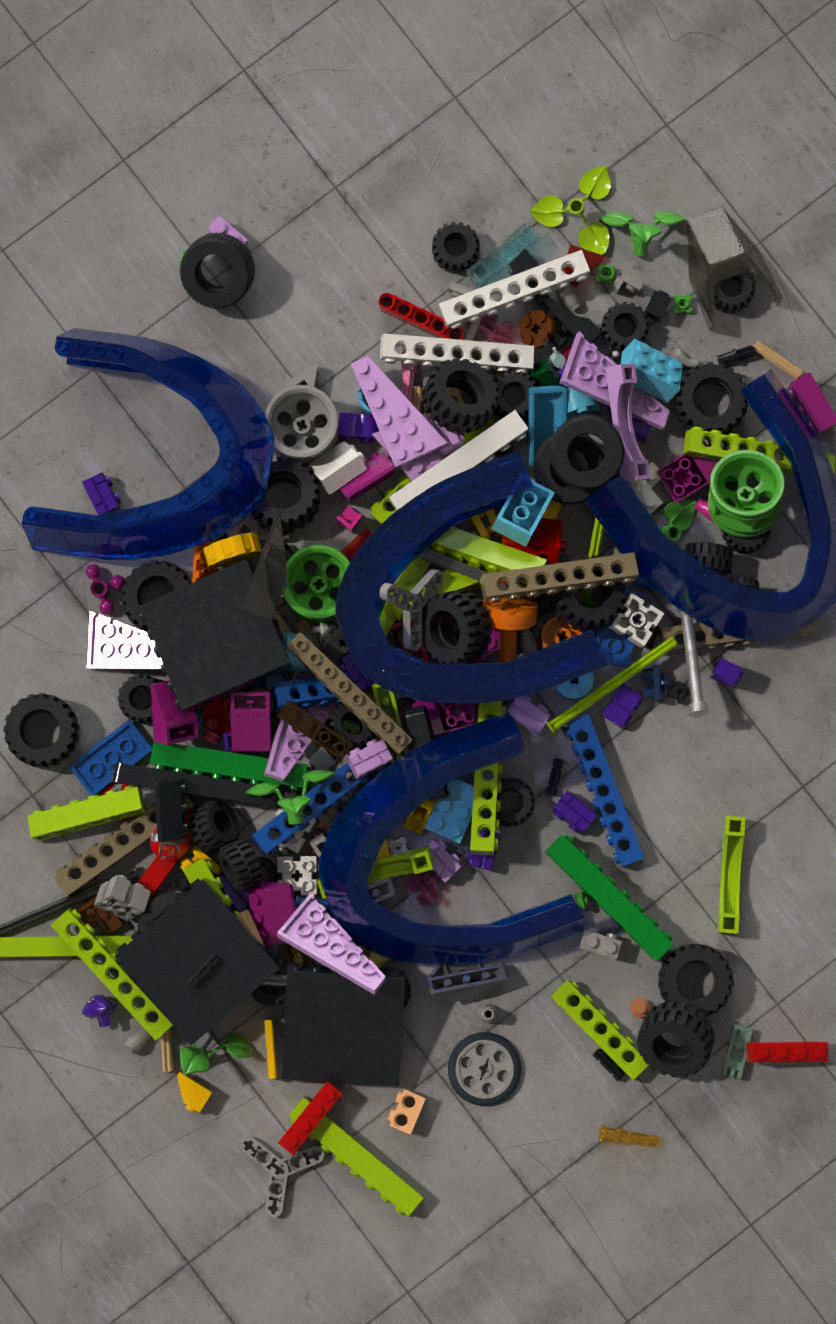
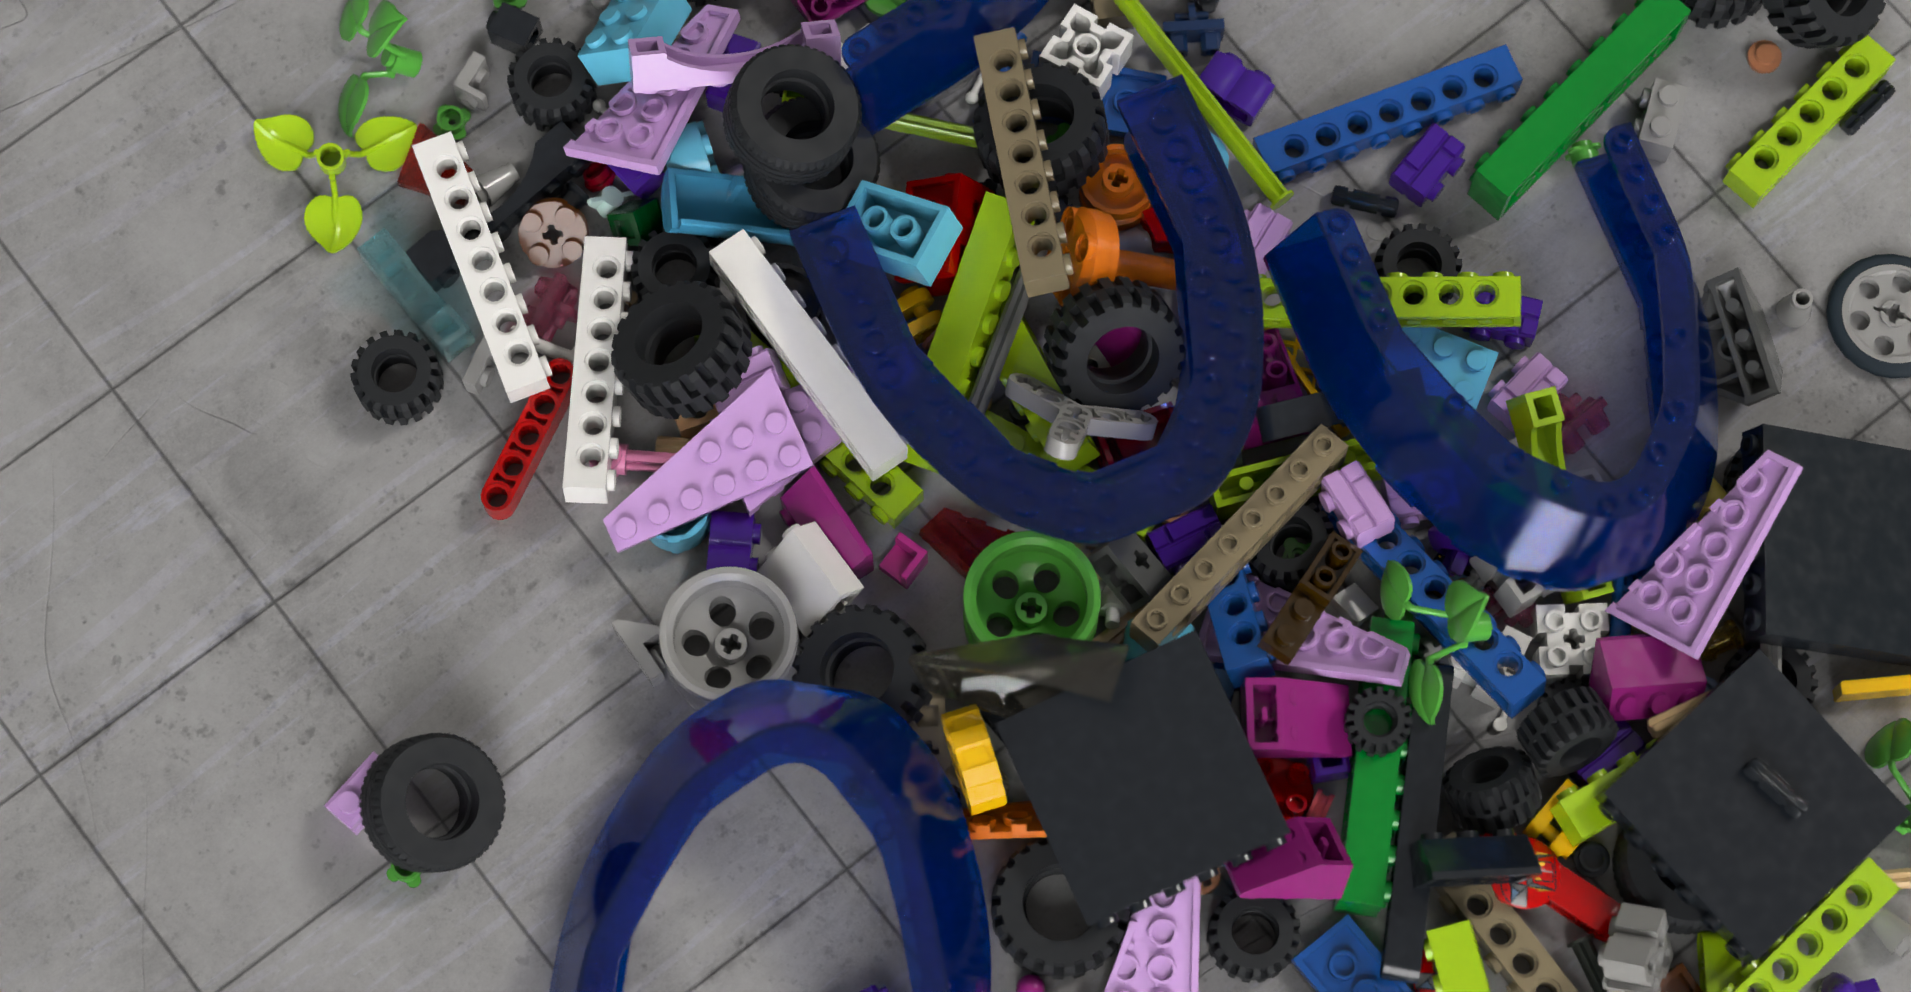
camera: 90 degrees left, 10 degrees down
none -> black tyre [1344,687,1412,757]

